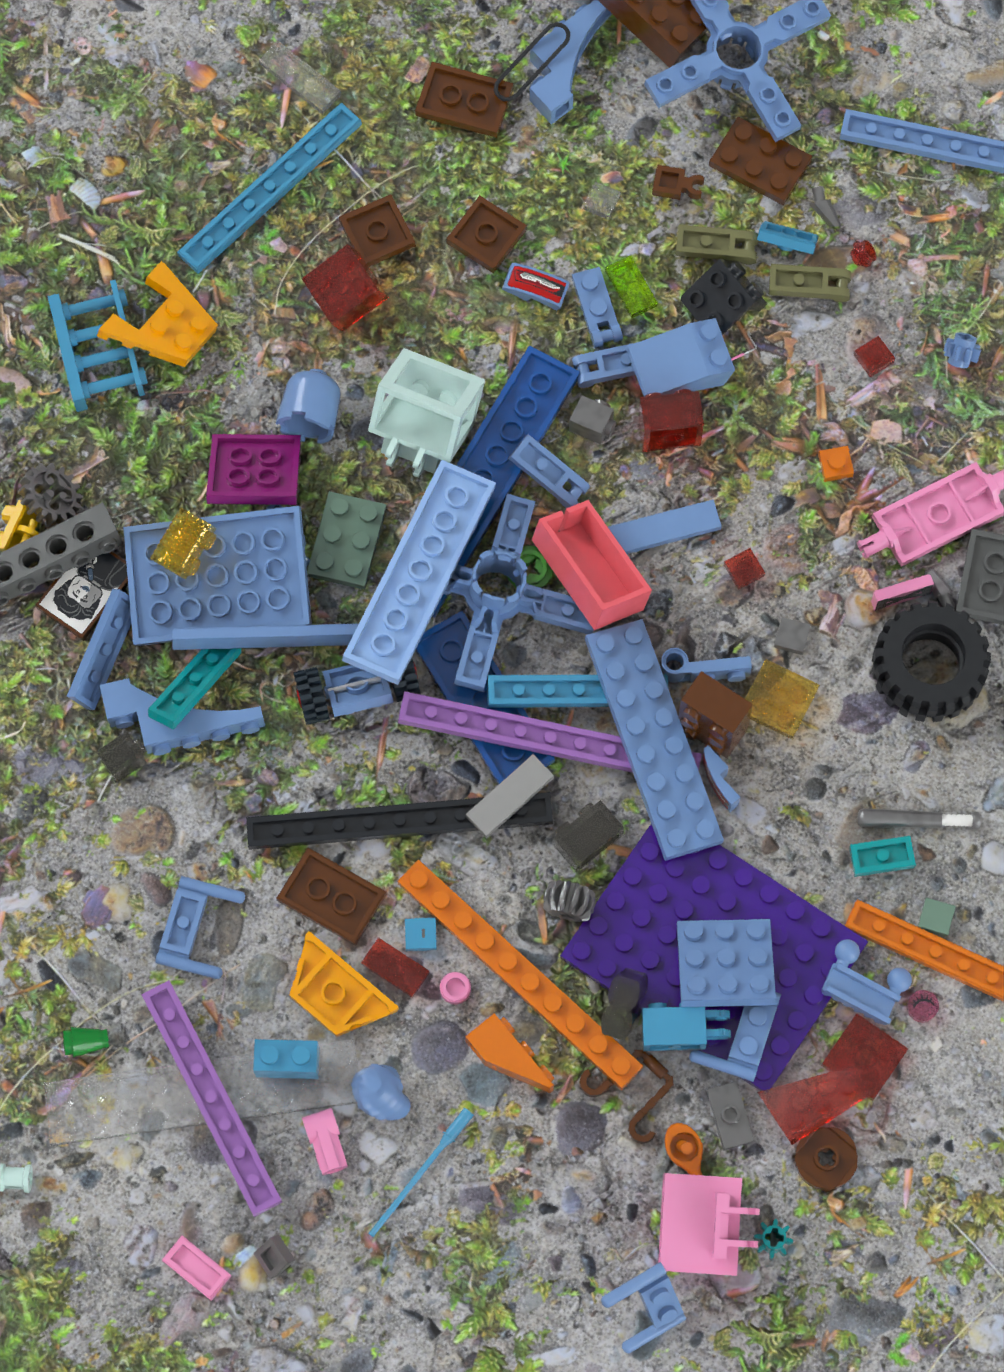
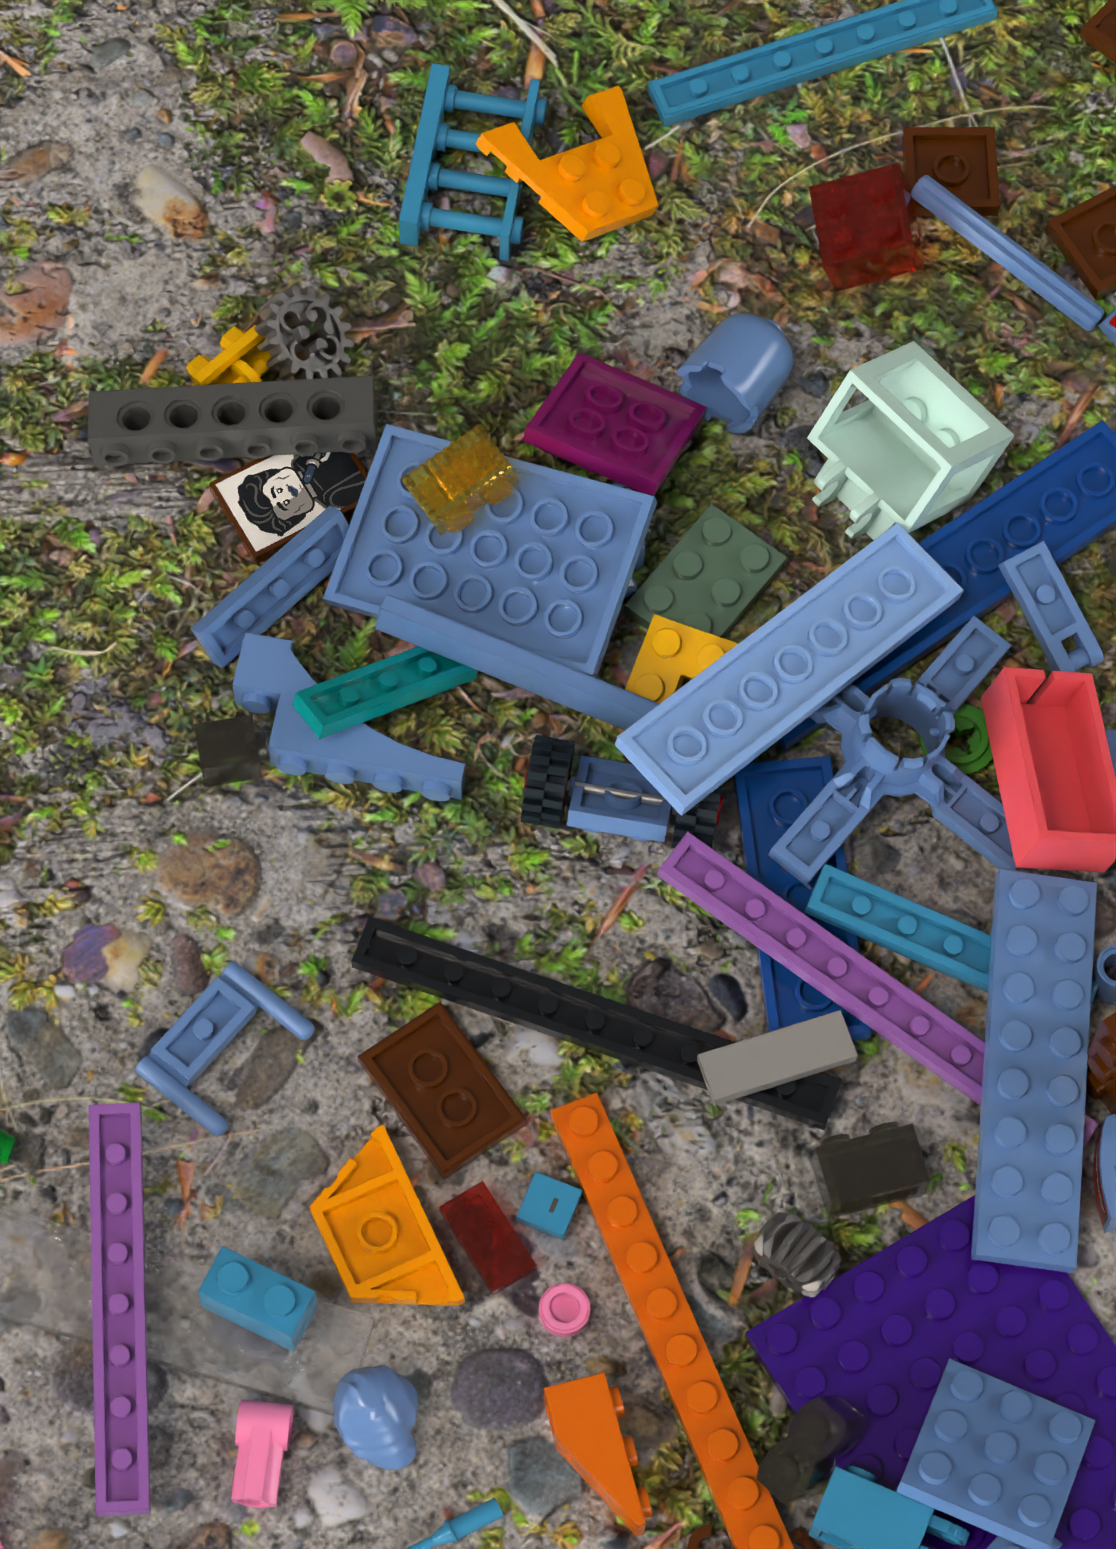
camera: 20 degrees right, 5 degrees down
none -> yellow plate [625,614,738,704]
none -> medium blue axle [911,175,1104,331]

